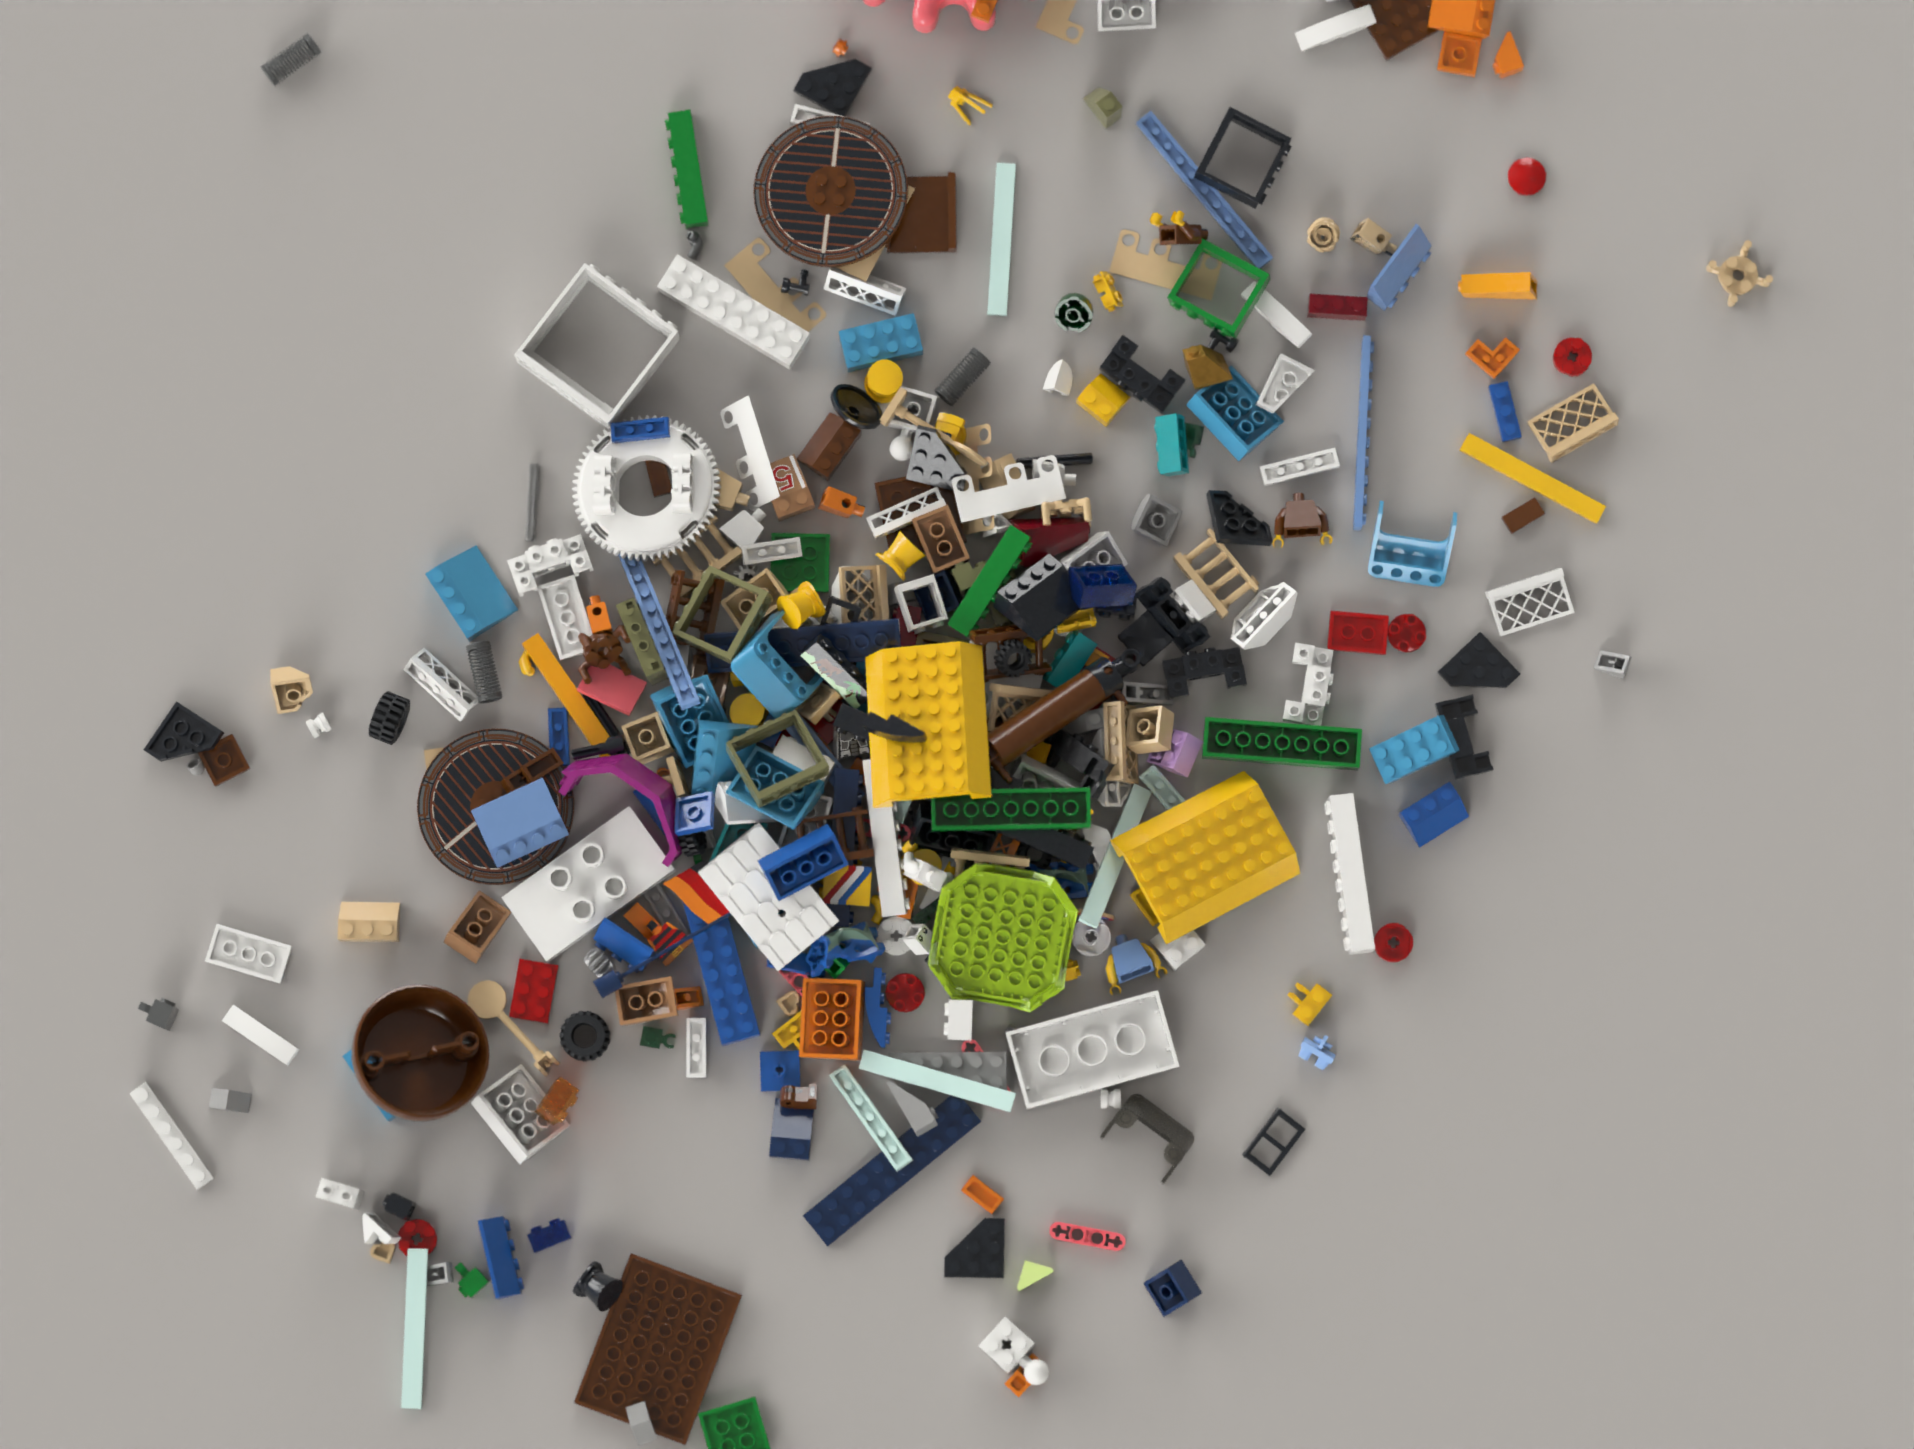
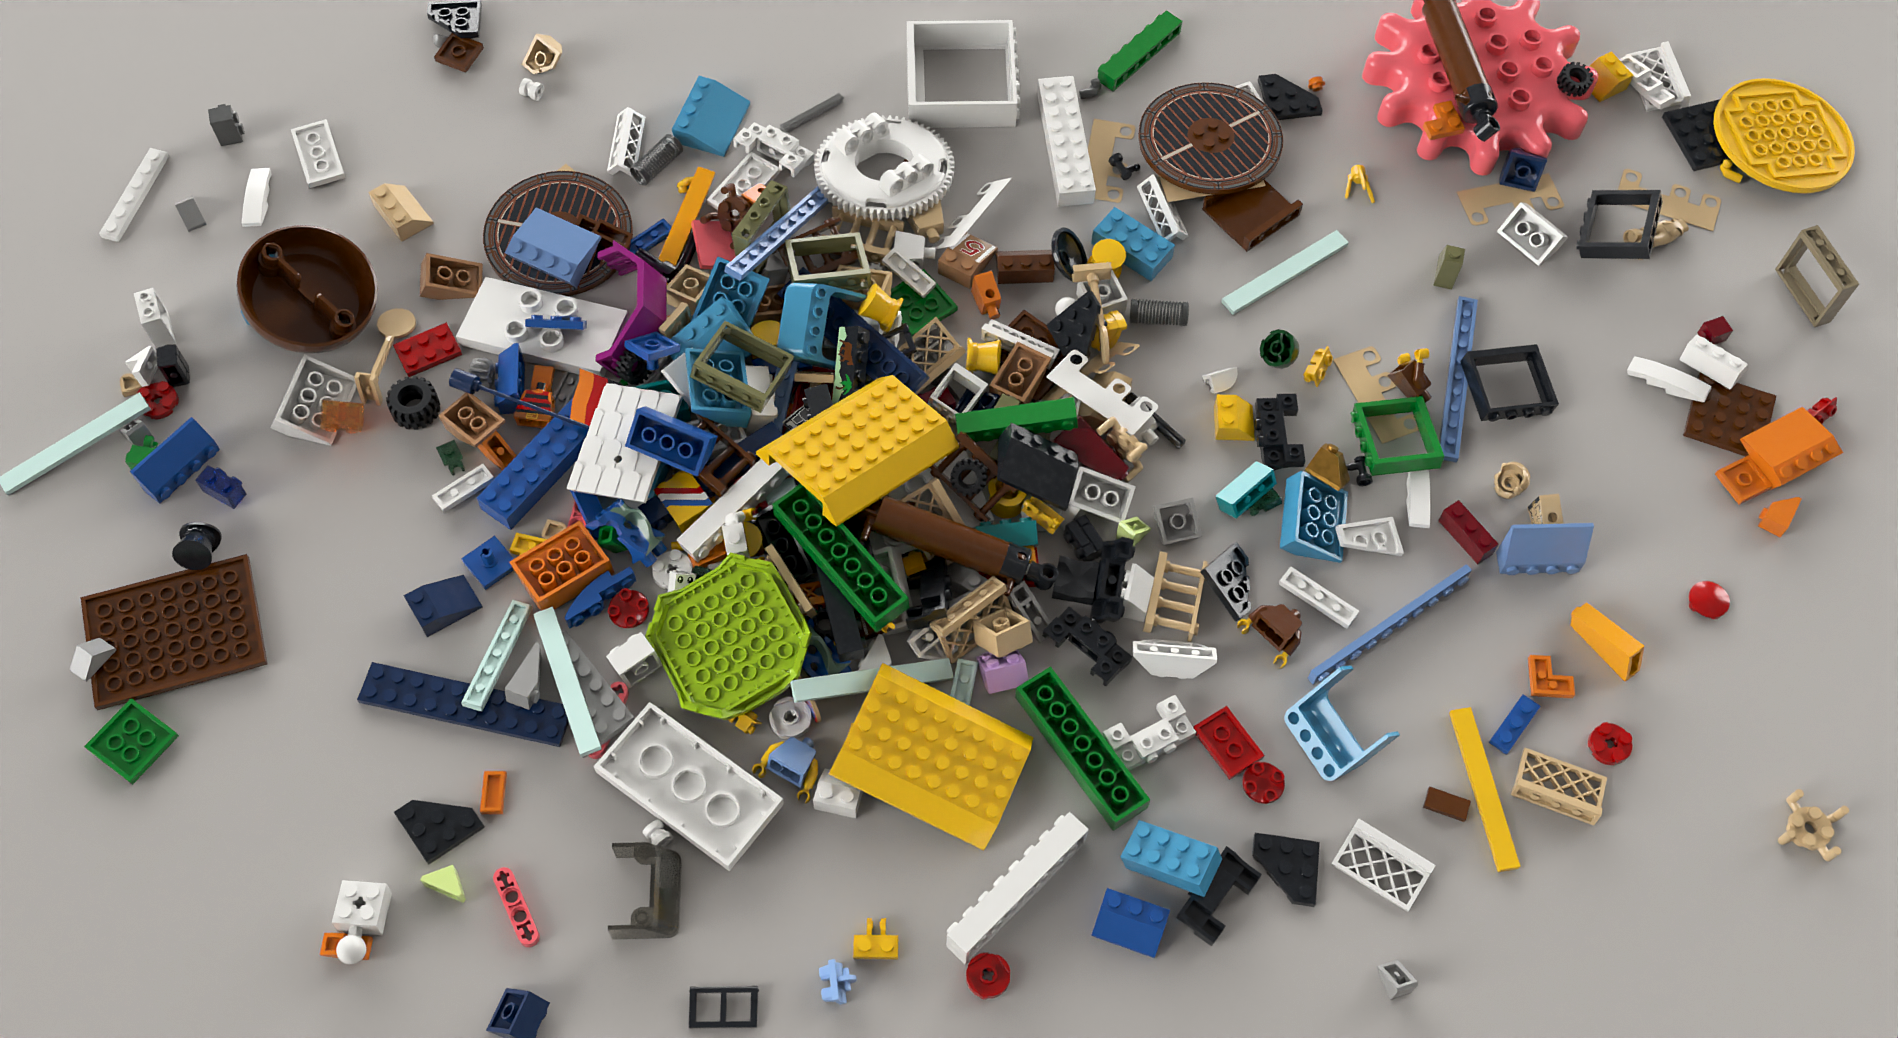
camera: 50 degrees right, 20 degrees down
black tyre [369,691,410,745] -> none
blue tile [611,417,670,444] -> none
reddish brown leg [780,1084,817,1109] -> none
black slope [862,711,928,743] -> none
clear blue slope [1068,564,1137,609] -> none
none -> blue plate [525,315,587,330]
none -> yellowish green slope [1116,516,1151,546]

